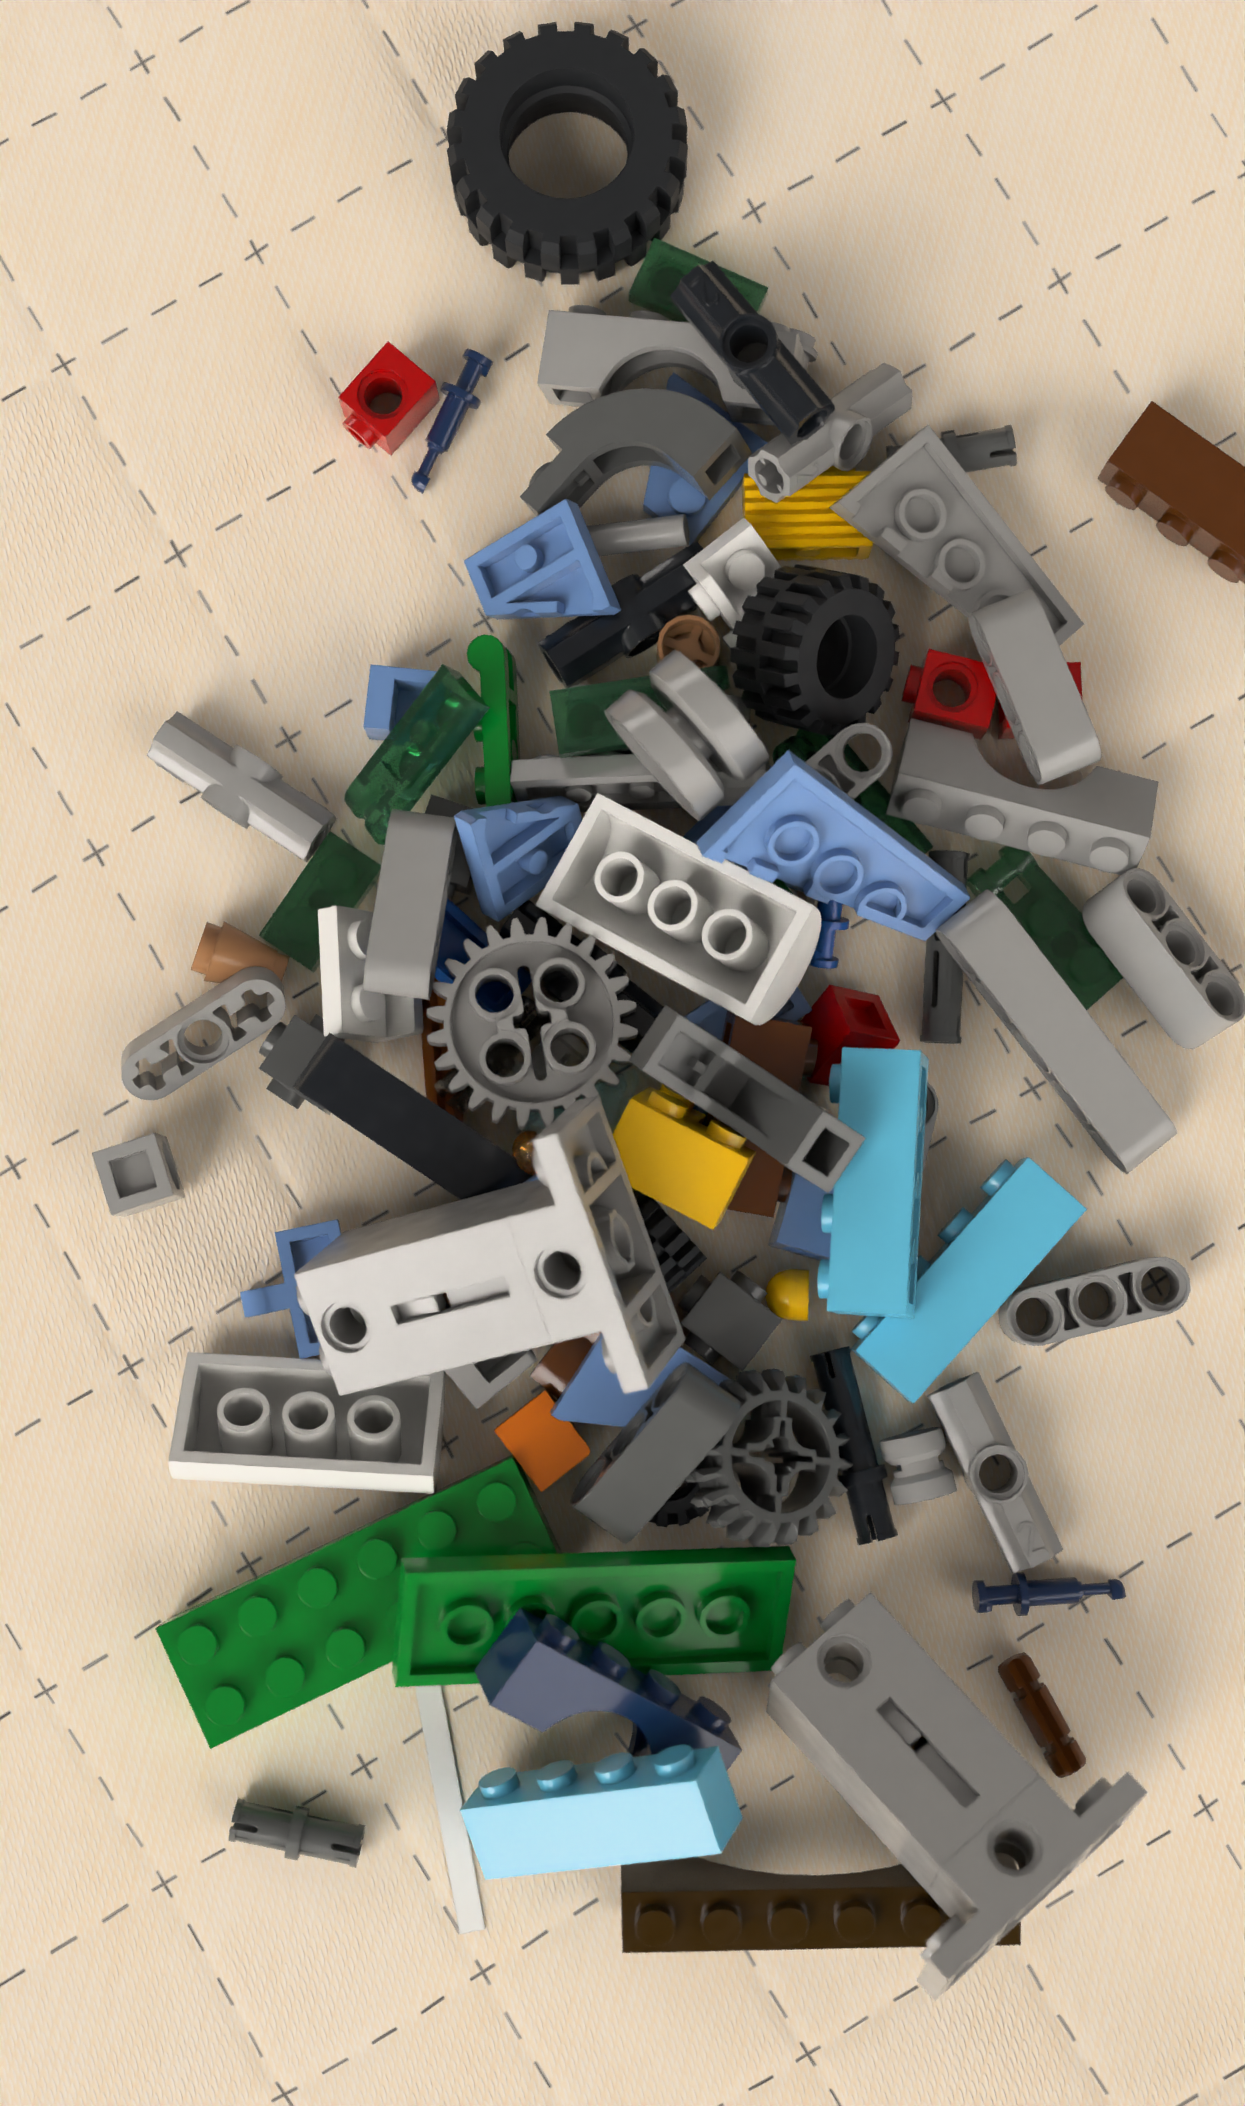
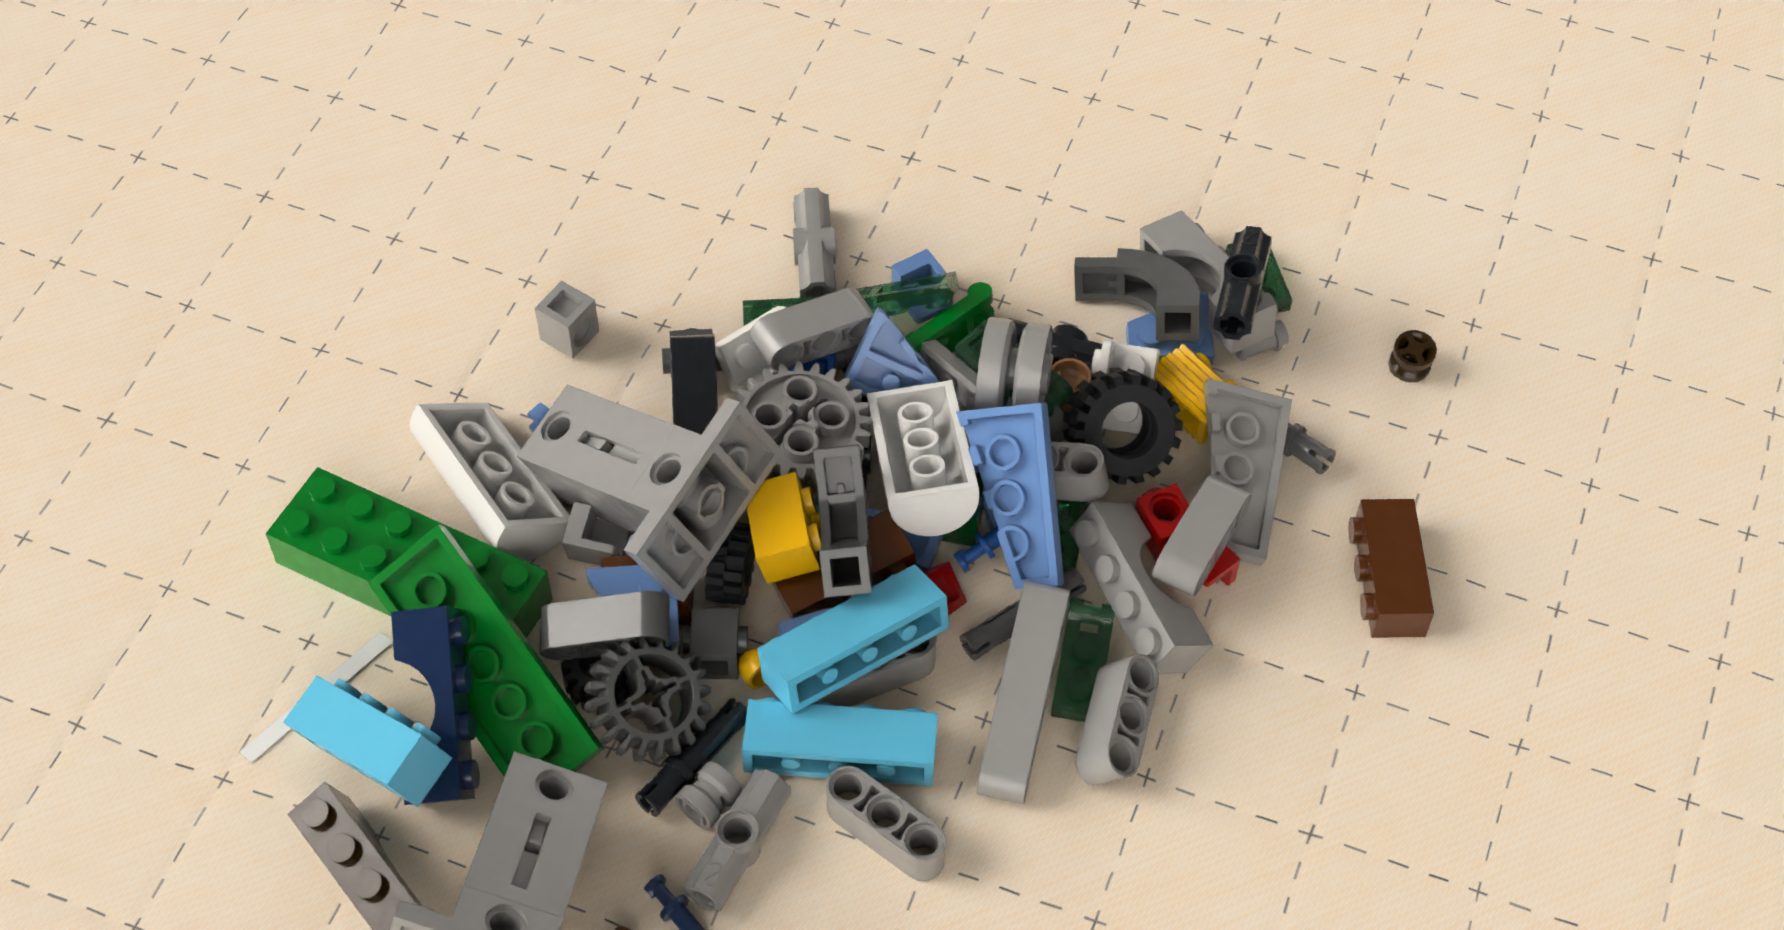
camera: 50 degrees right, 30 degrees down
light grey beam [121,966,286,1100] -> none
medium nougat cone [191,921,290,983] -> none
dark grey pin [228,1799,365,1868] -> none
red brick [338,341,440,455] -> none
dark blue piece [411,349,493,494] -> none
black tyre [447,22,688,285] -> none
medium blue wing [464,499,621,620] -> none
orange panel [494,1389,590,1492] -> none
light grey piece [587,514,689,556] -> none
light grey piece [748,363,912,503] -> none
none -> dark brown wheel [1388,330,1437,383]

